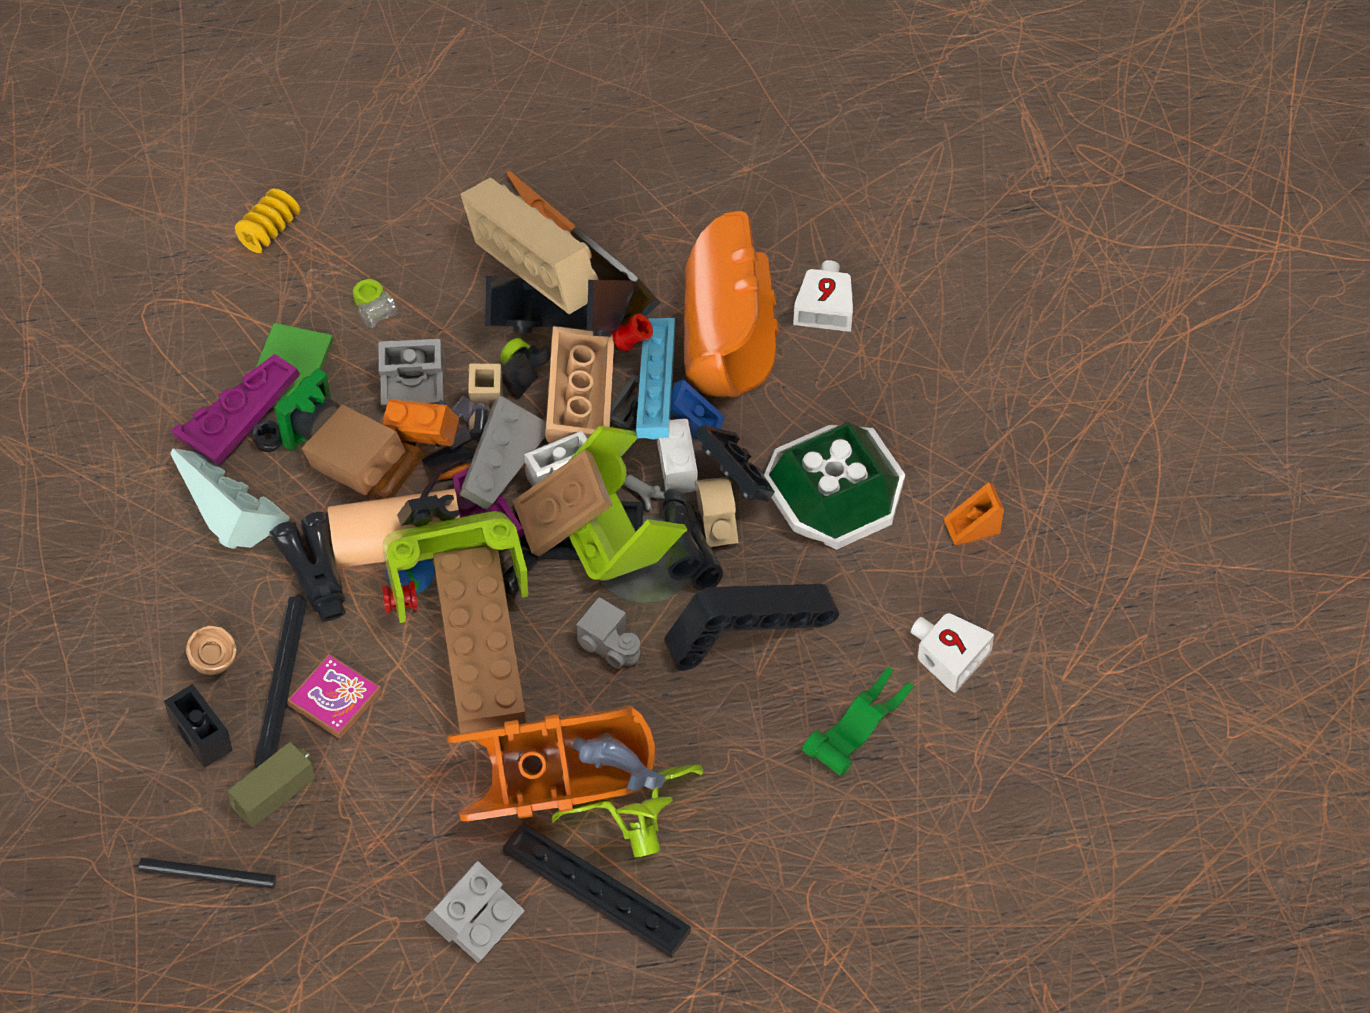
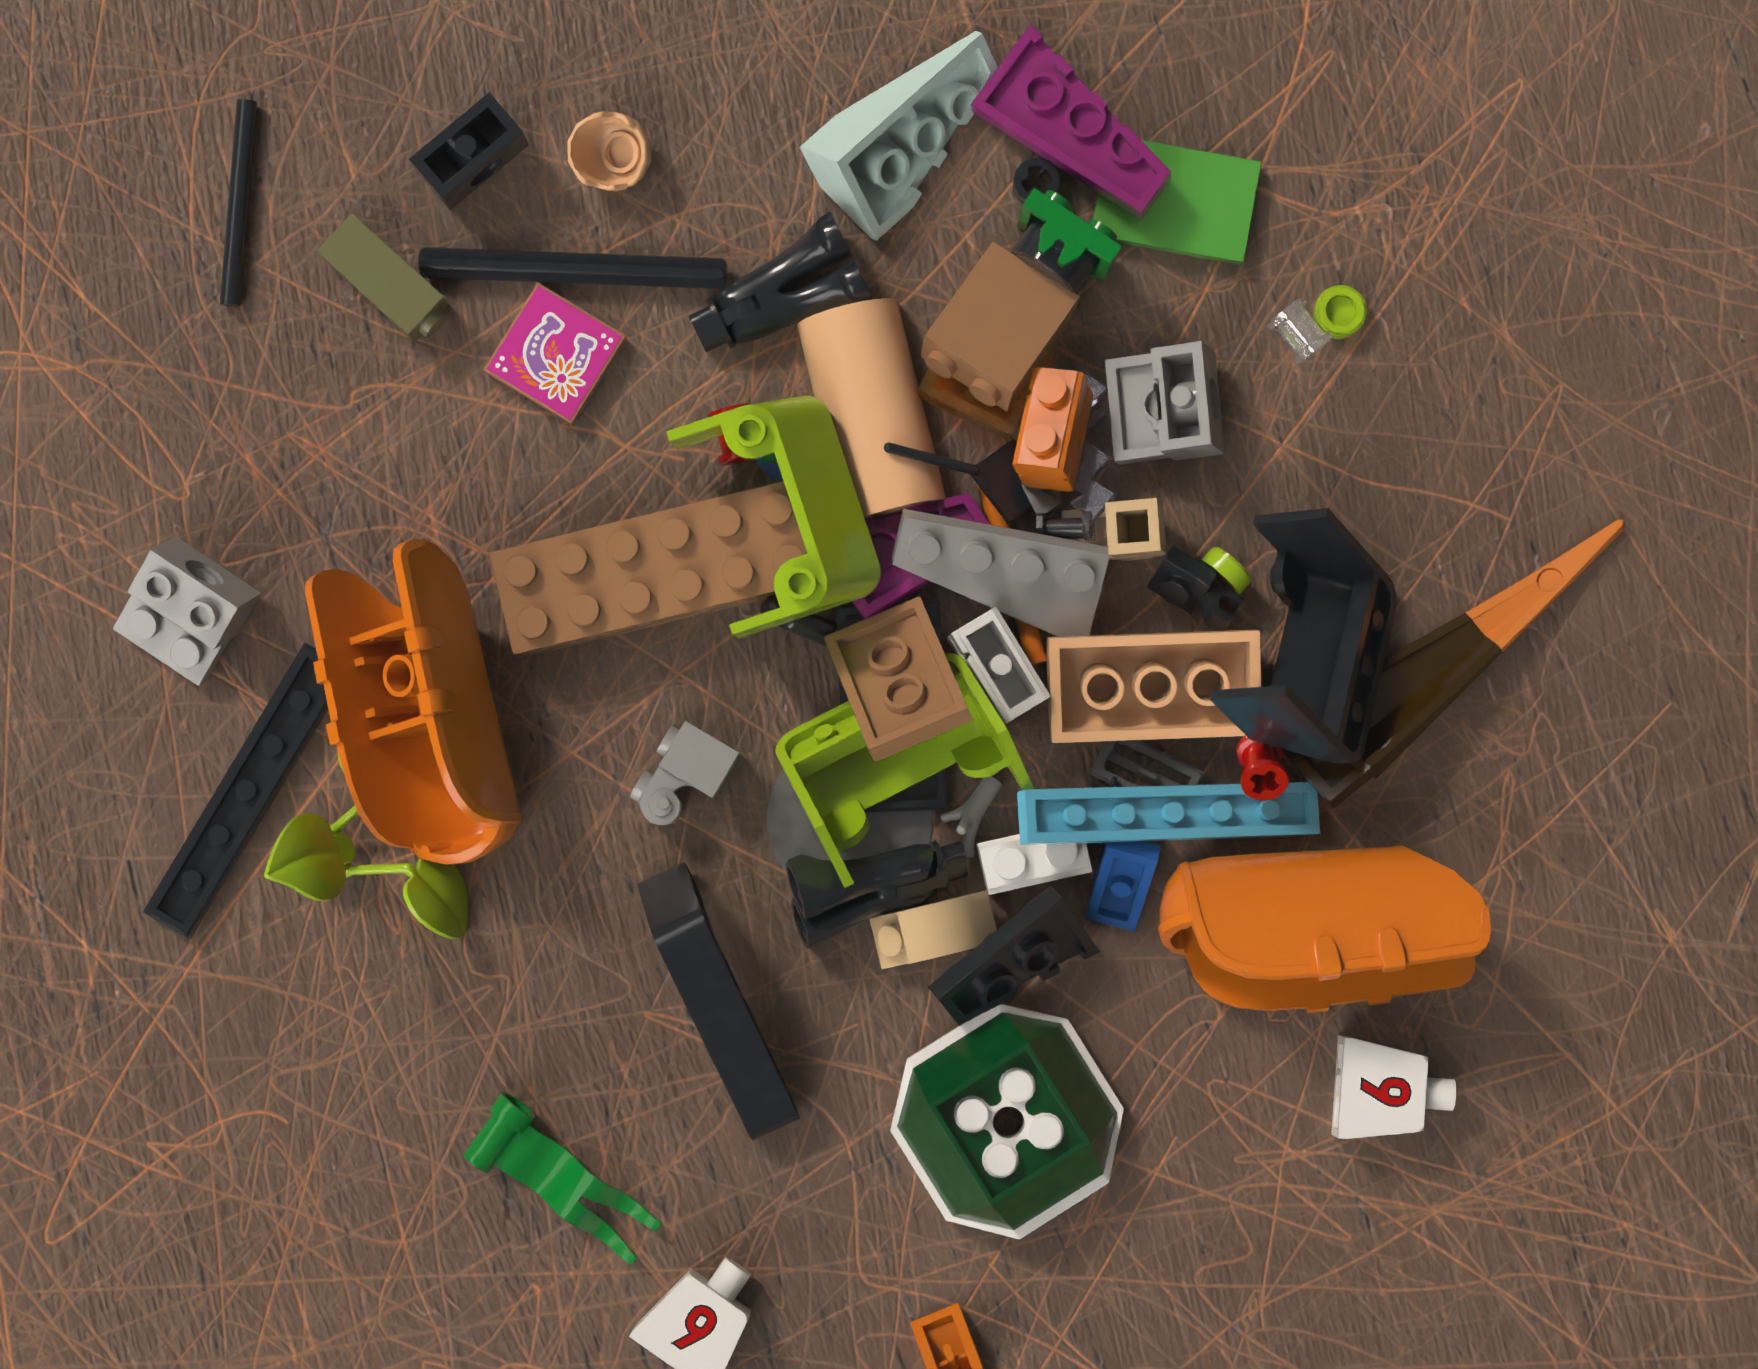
camera: 85 degrees right, 30 degrees up
yellow piece [235,188,301,253] -> none
black plate [397,495,460,527] -> none
tan brick [460,177,598,314] -> none
sand blue animal [572,733,666,791] -> none

